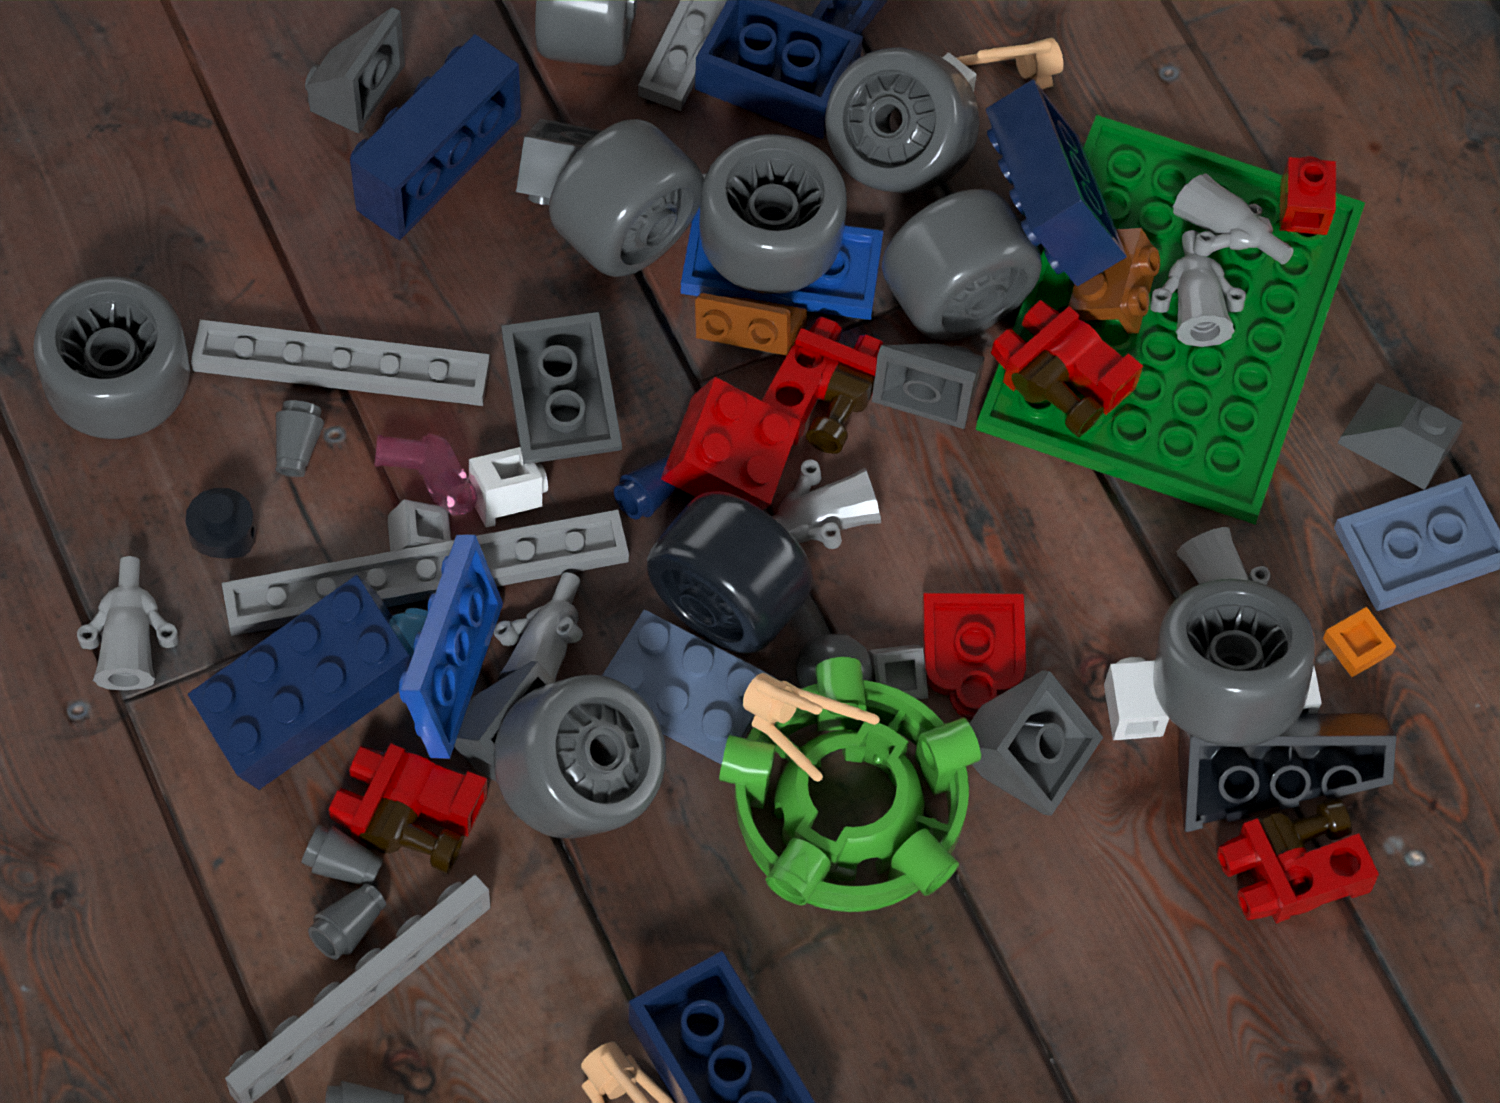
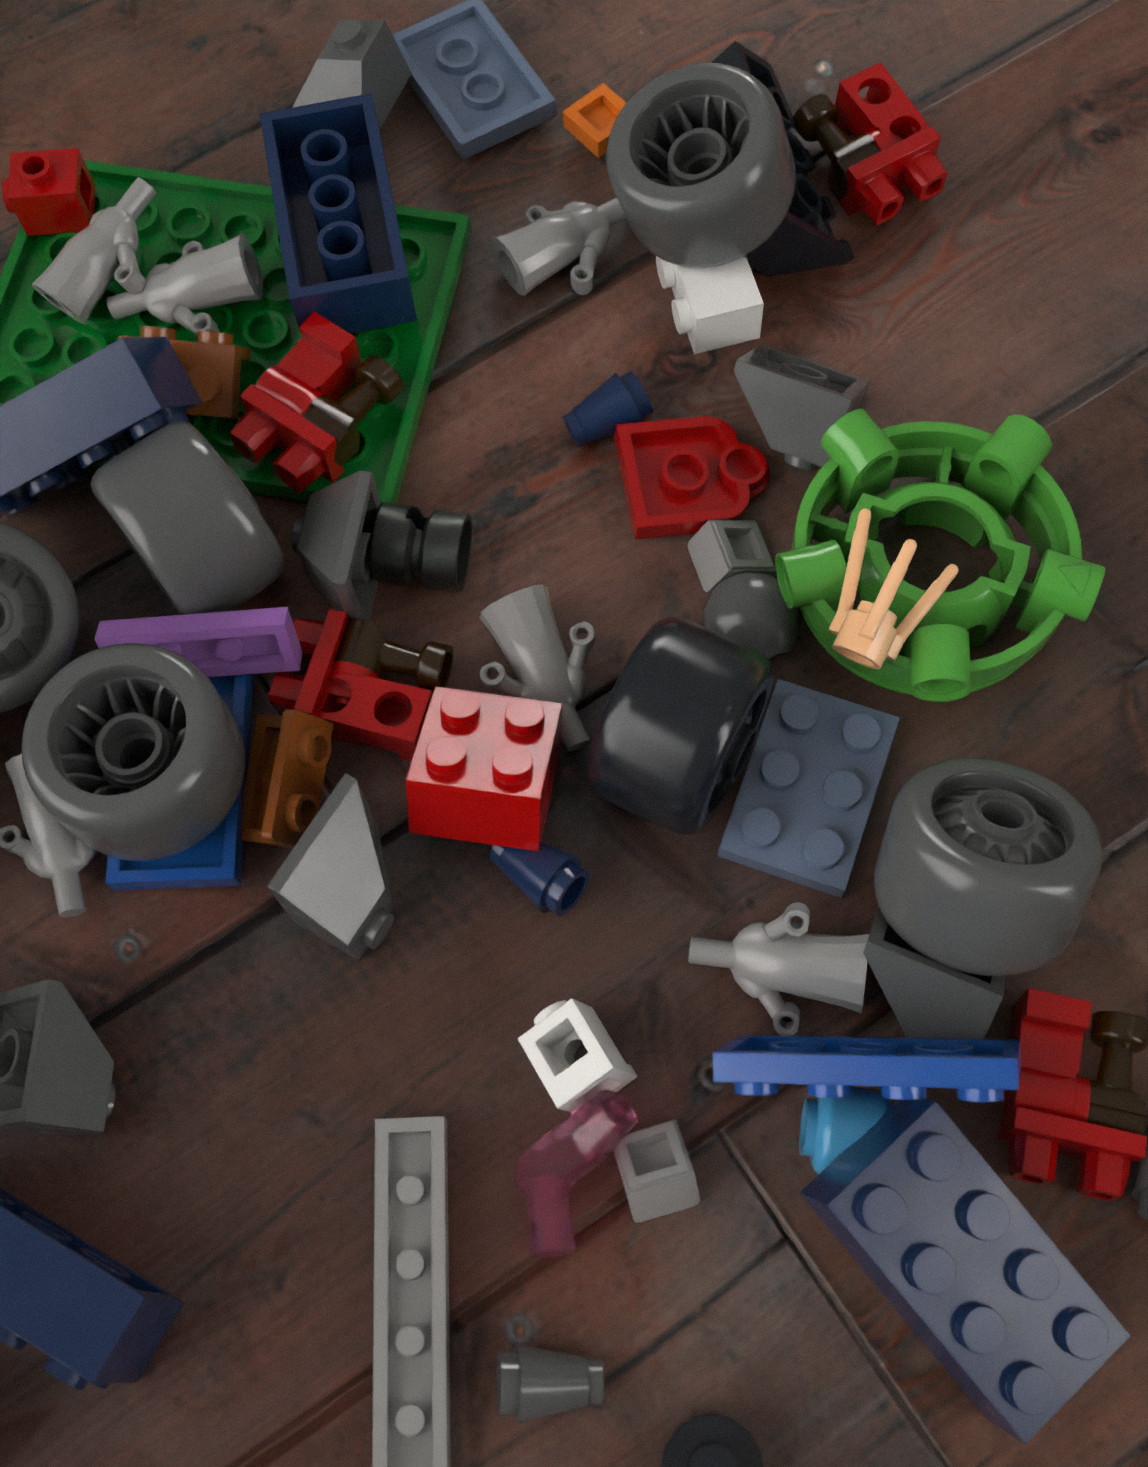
camera: 90 degrees left, 5 degrees up
light grey plate [222,510,629,636] -> none
dark grey slope [501,312,622,464] -> none
dark grey wheel [549,119,704,277] -> none
none -> medium lavender plate [94,607,303,677]
none -> dark blue brick [259,93,417,333]
none -> slope [267,773,395,961]
none -> pearl dark grey wheel [371,502,473,592]
none -> dark blue cone [562,371,653,447]

